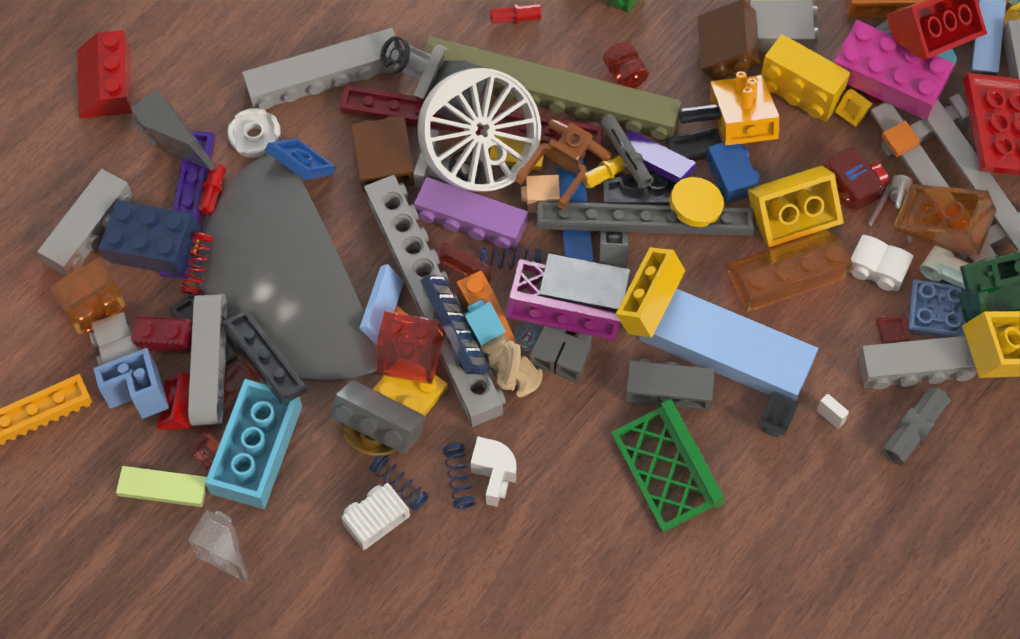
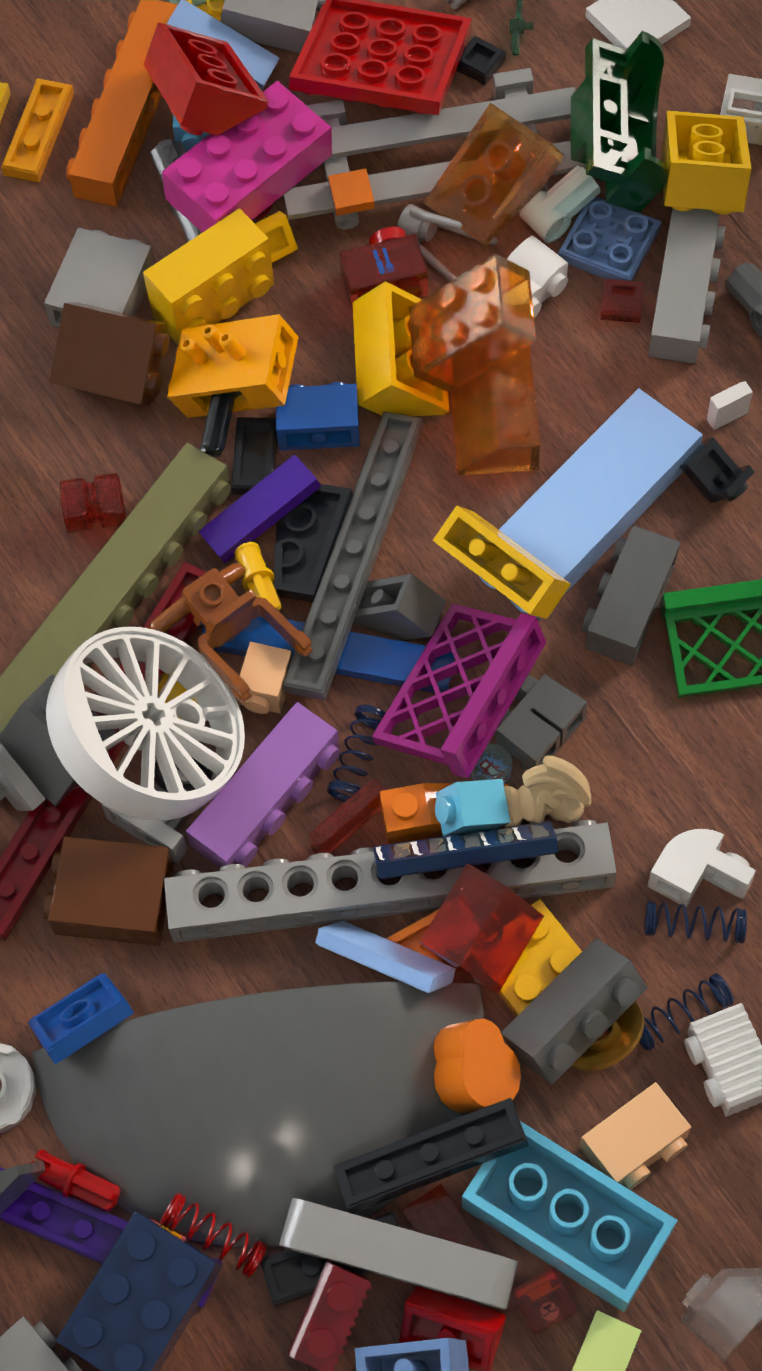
camera: 70 degrees left, 0 degrees up
tile [539,254,630,312] -> none
dark grey pin [600,115,654,188] -> none
yellow tile [669,177,724,227] -> none
none -> clear orange brick [409,253,536,392]
none -> orange piece [433,1019,521,1114]
none -> light nougat brick [579,1082,691,1190]

